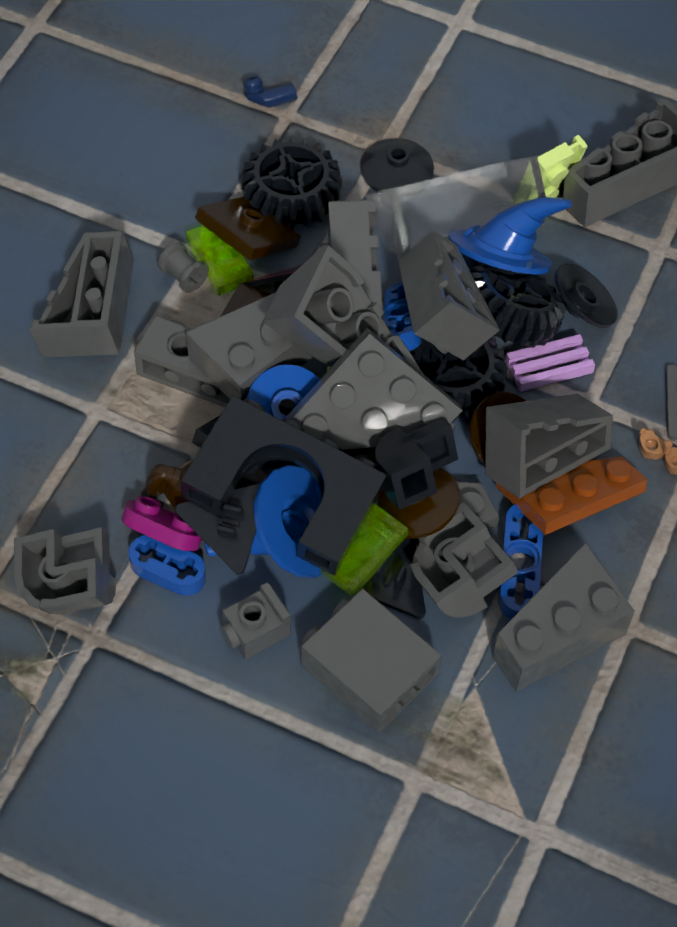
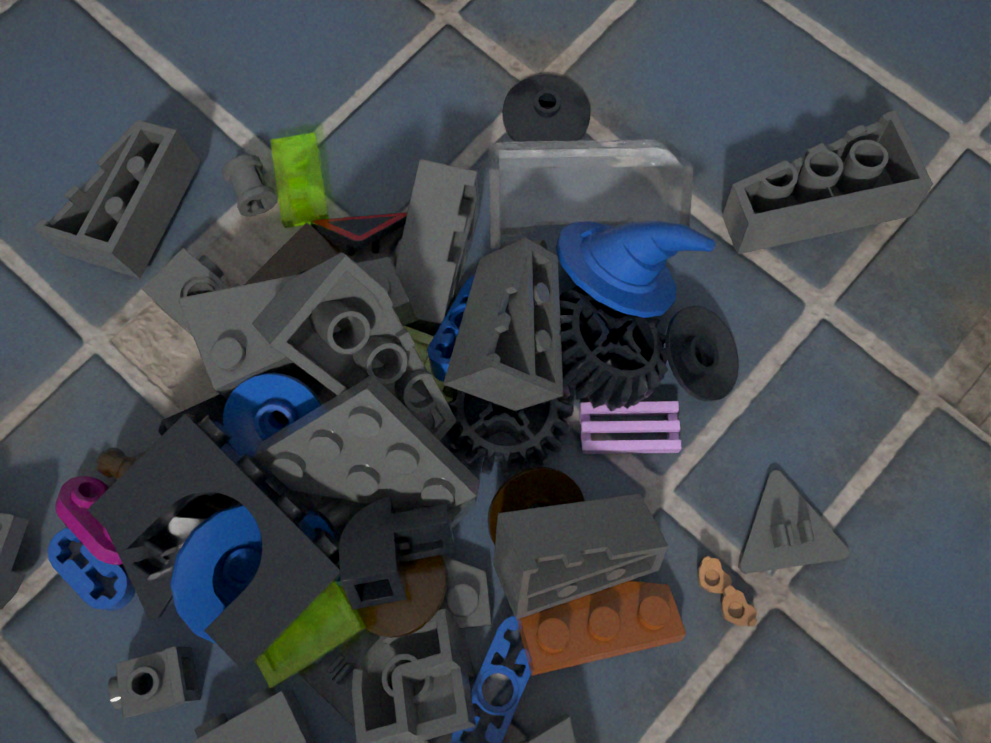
camera: 20 degrees right, 15 degrees up
dark brown plate [195,197,301,261] -> none
black gear [241,137,342,230] -> none
yellowish green plate [518,135,588,202] -> none

